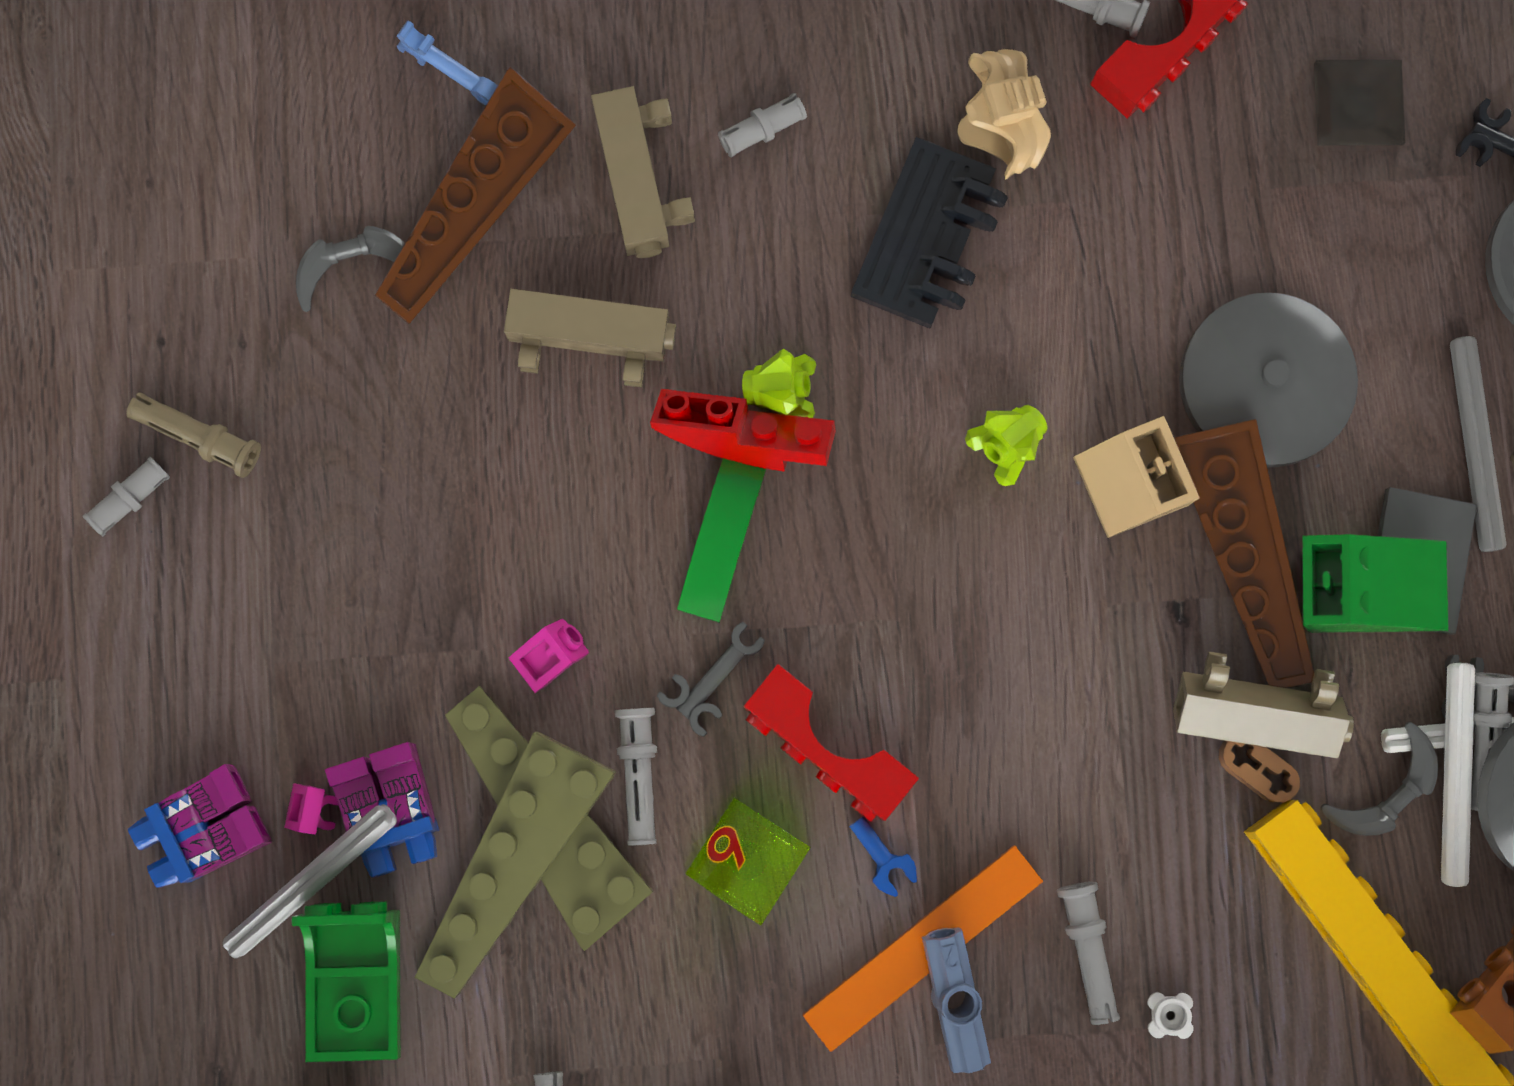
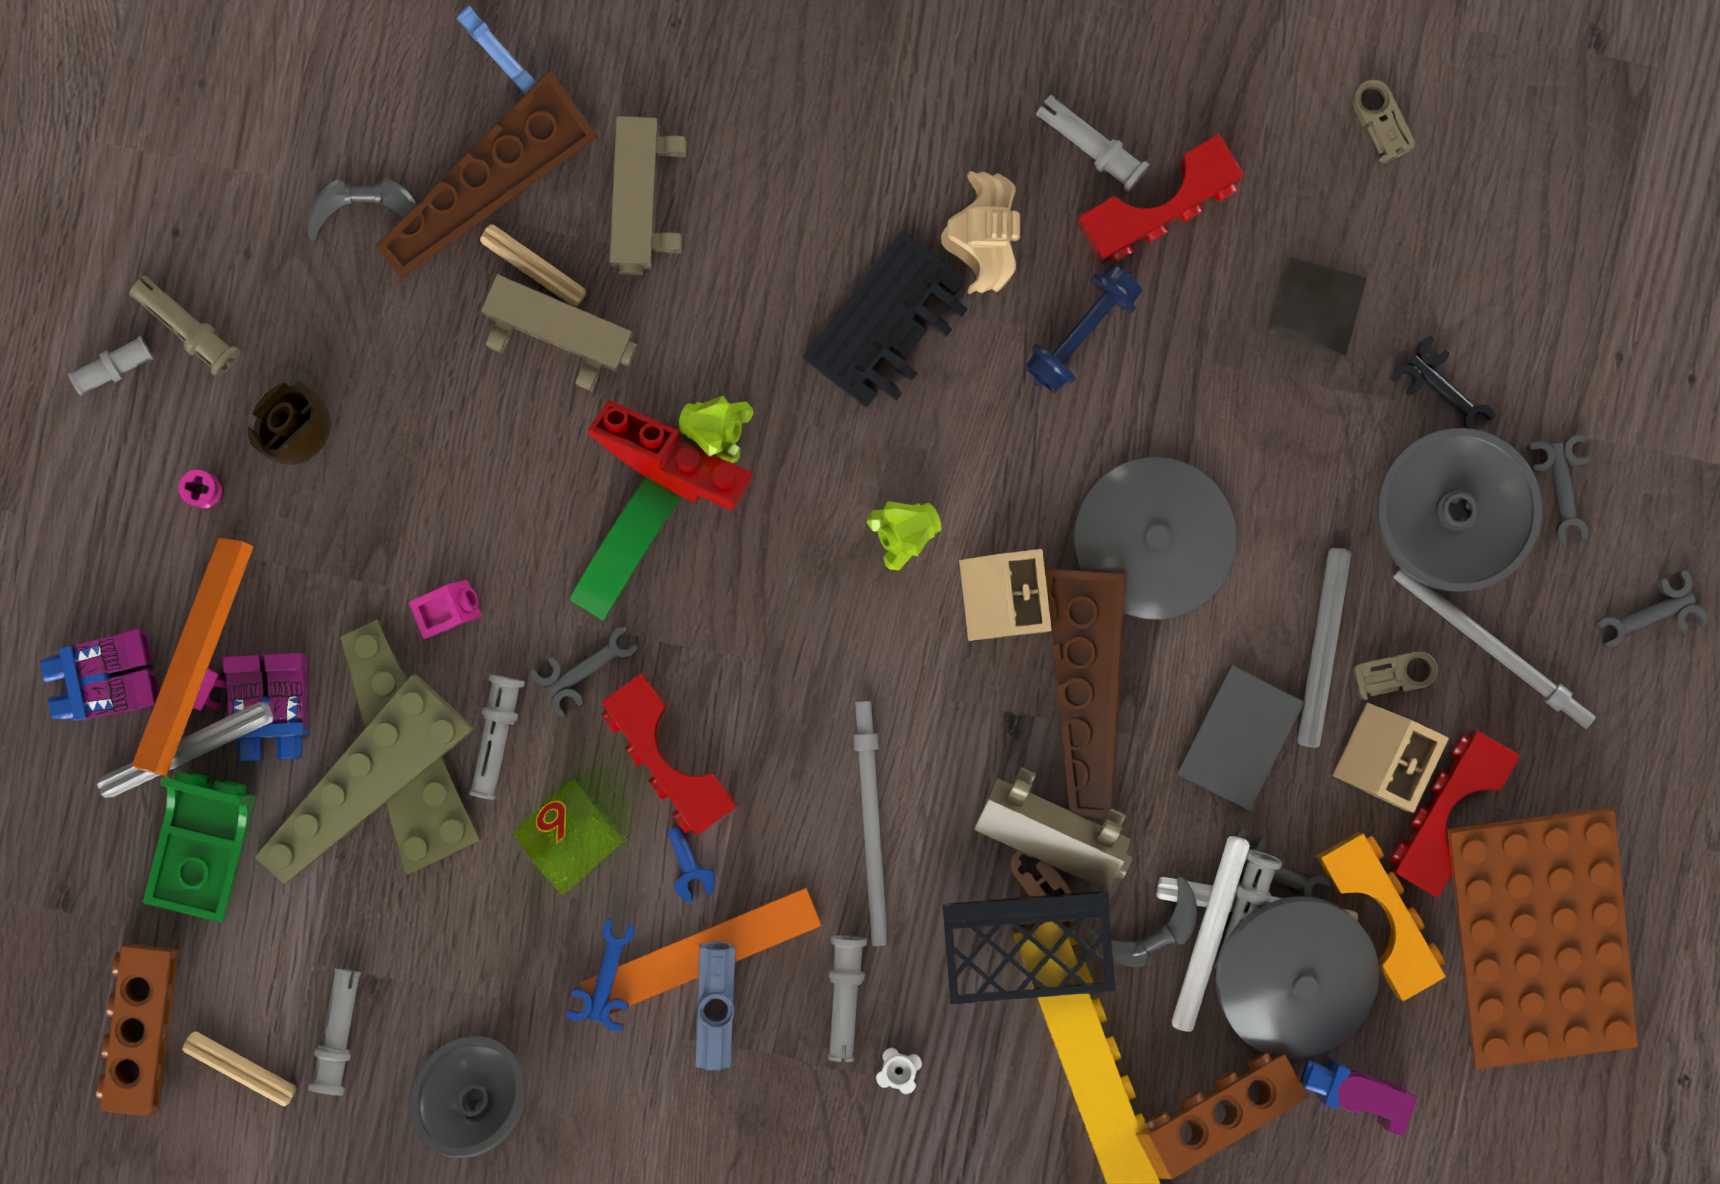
camera: 20 degrees right, 5 degrees up
light grey pin [718,93,807,157] -> none
green slope [1303,534,1449,633] -> none
none -> orange tile [132,538,253,776]
none -> dark pink bush [179,470,223,509]
none -> dark brown cylinder [247,381,331,465]
none -> tan axle [480,224,587,307]
none -> blue bar [566,919,635,1032]
none -> light grey bar [853,701,888,946]
none -> black fence [942,891,1115,1004]
none -> dark blue piece [1025,264,1143,393]

